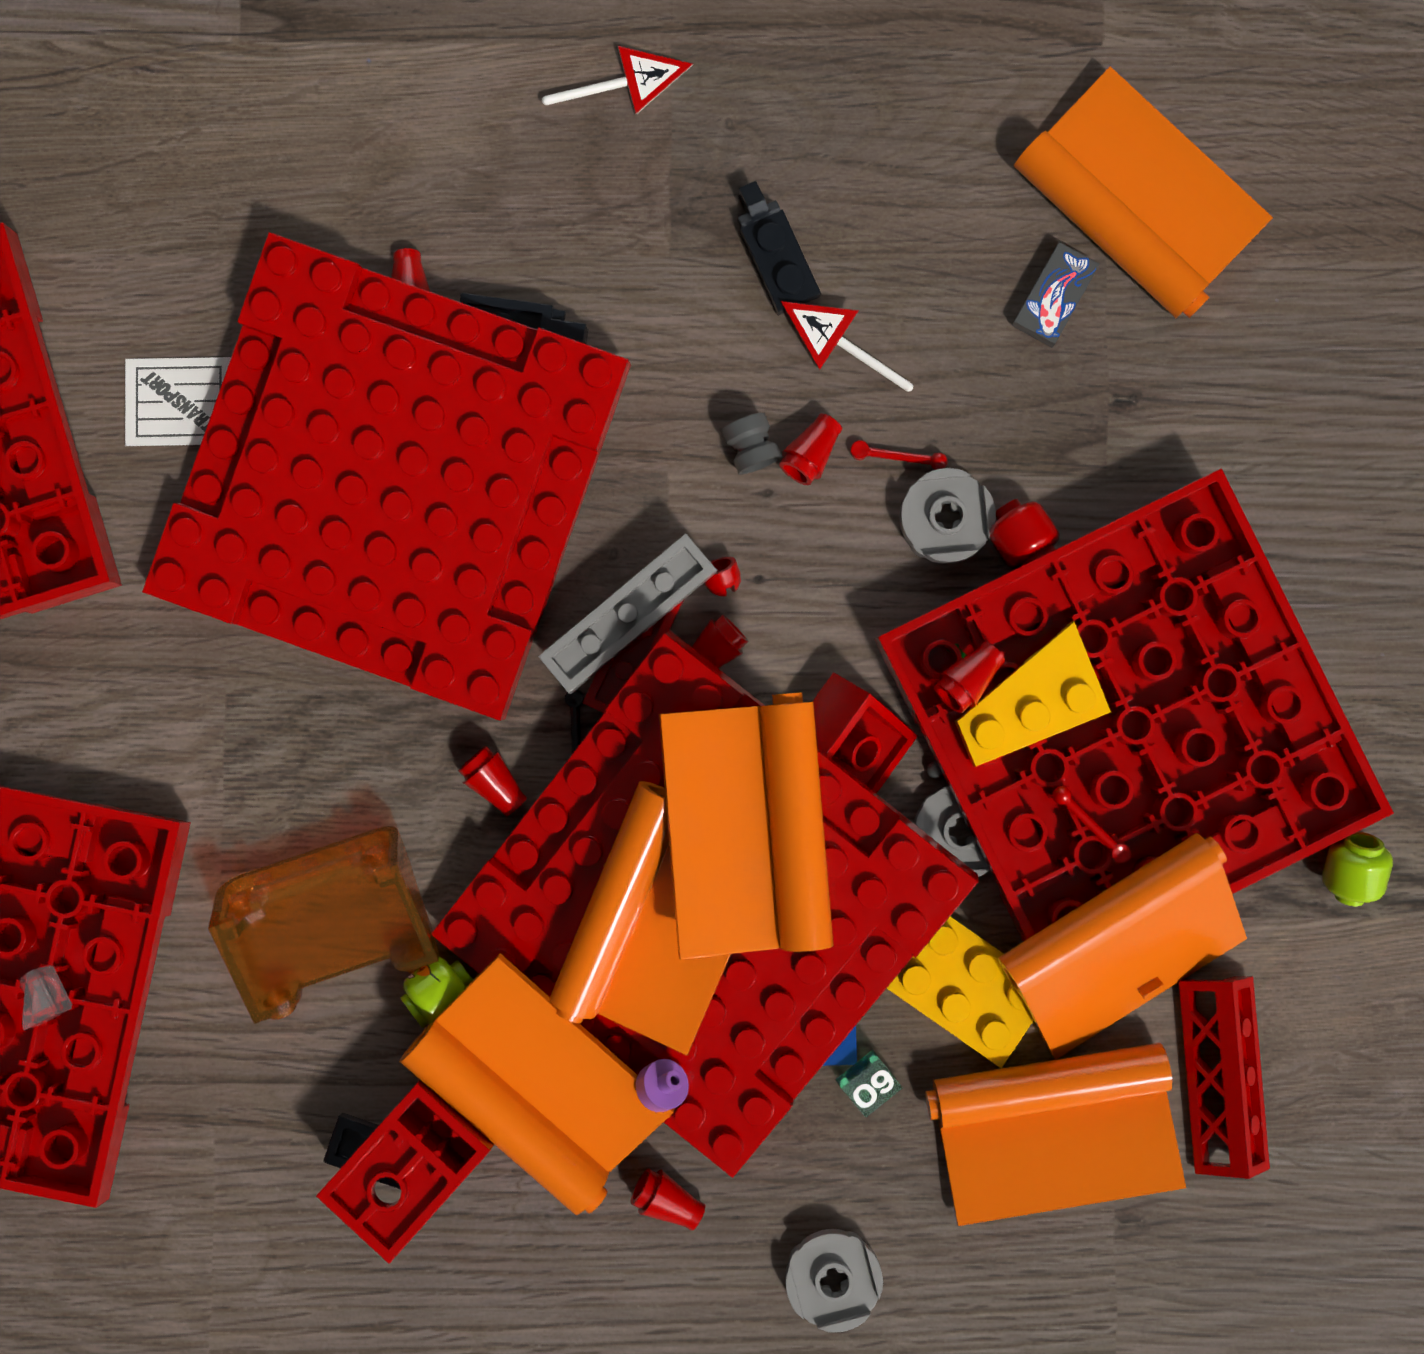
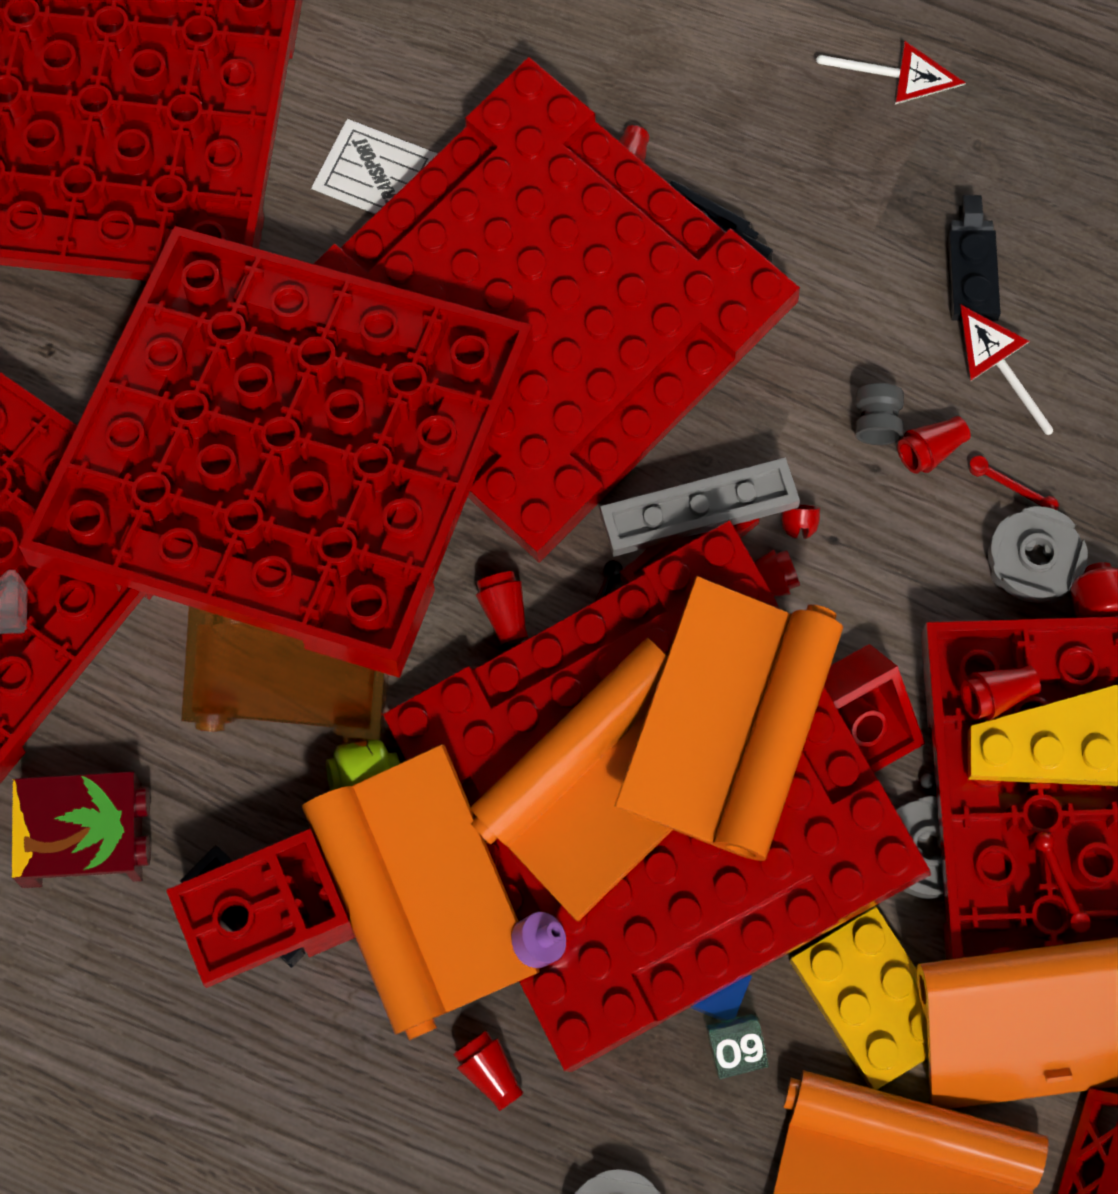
camera: 25 degrees right, 15 degrees down
none -> dark red panel [12,772,151,888]
none -> red plate [19,226,533,678]

